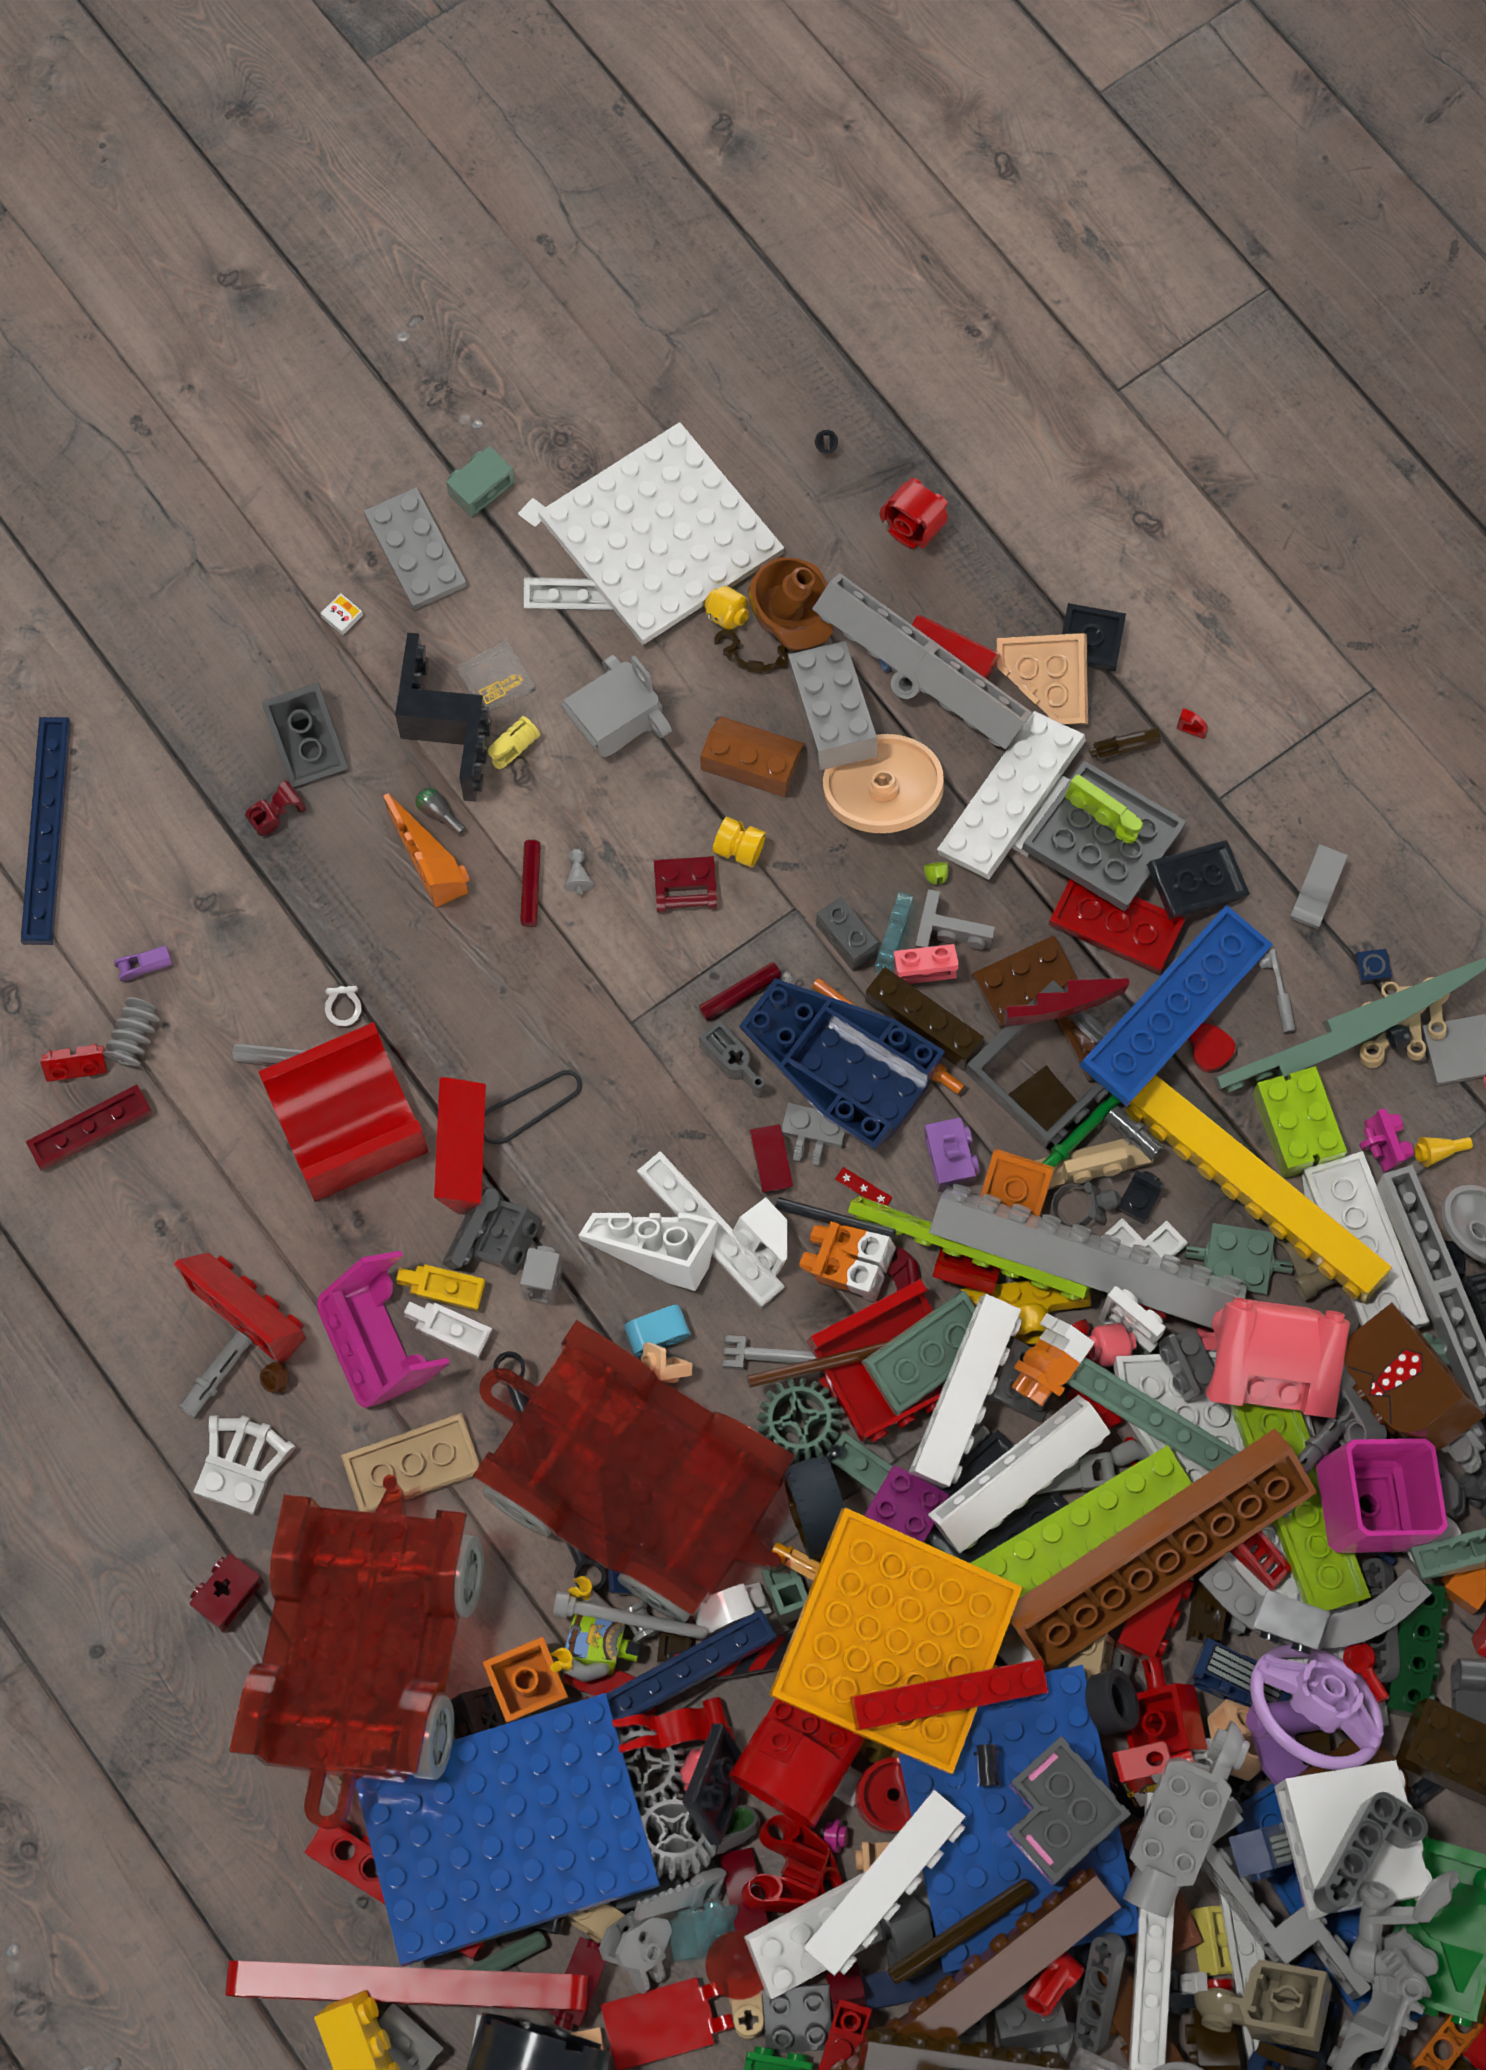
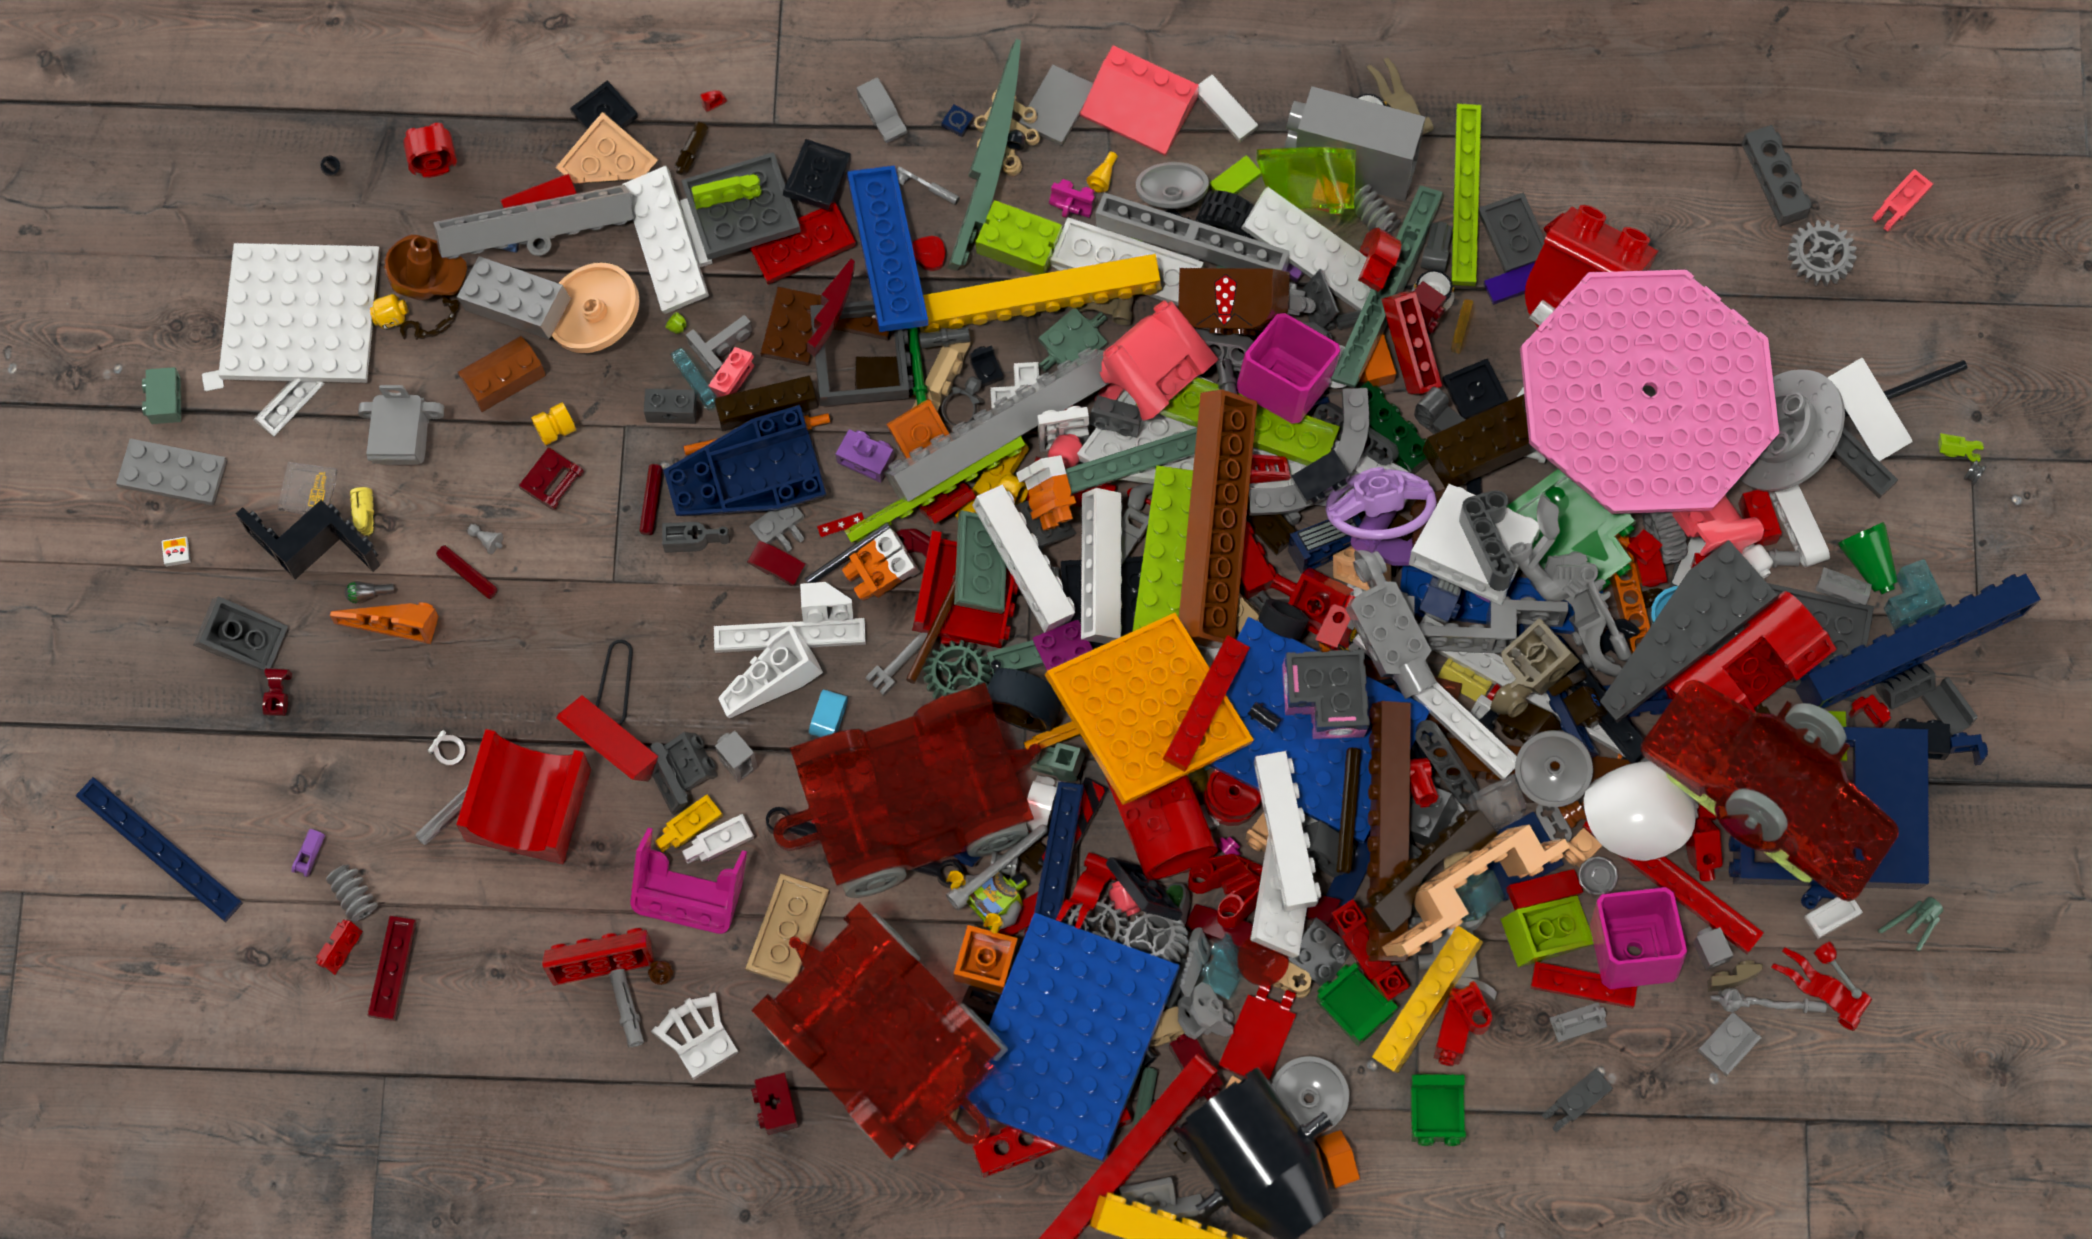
camera: 50 degrees left, 0 degrees up
light nougat bracket [641,1342,692,1383] -> none
red plate [1343,1642,1389,1704] -> none

